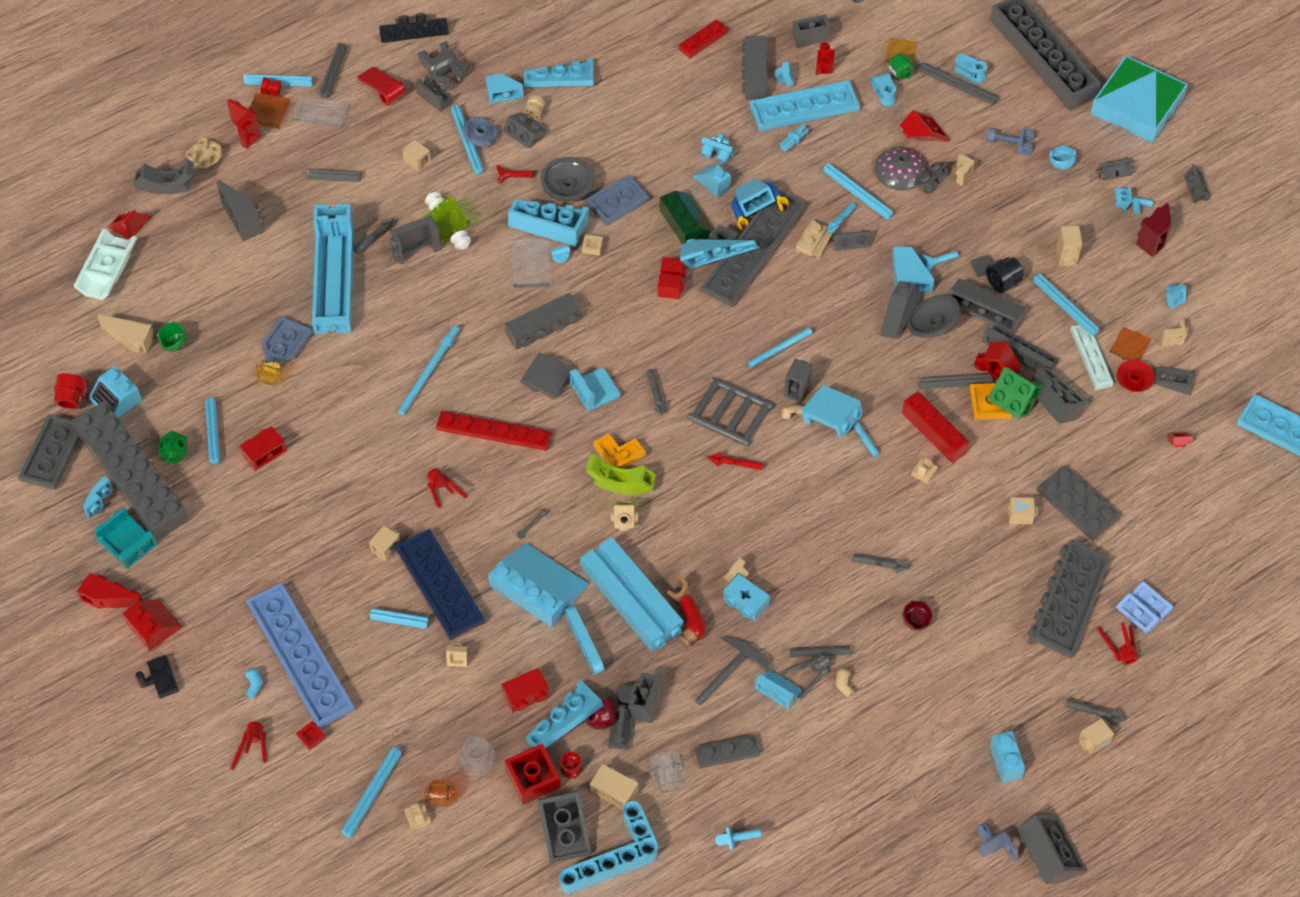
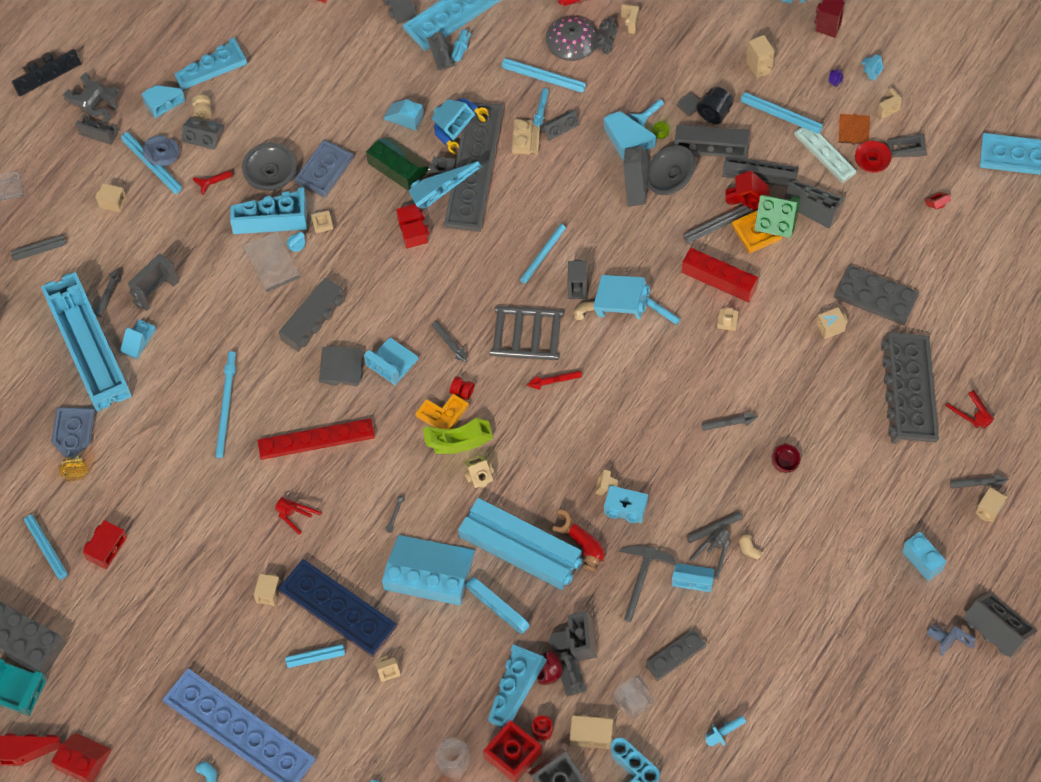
camera: 20 degrees left, 5 degrees up
green brick [158,430,188,464] -> none
red door [357,67,406,106] -> none
clear neon green plate [423,192,471,250] -> none
red brick [501,668,549,713] -> none
medium azure hips [701,133,734,164] -> none
light blue slope [1116,581,1173,634] -> none
none -> medium azure slope [120,319,156,359]
none -> dark grey hinge [426,31,455,71]
none -> red wheel [449,376,475,401]
none -> clear neon green plate [652,122,670,139]
none -> dark purple plate [829,69,843,87]

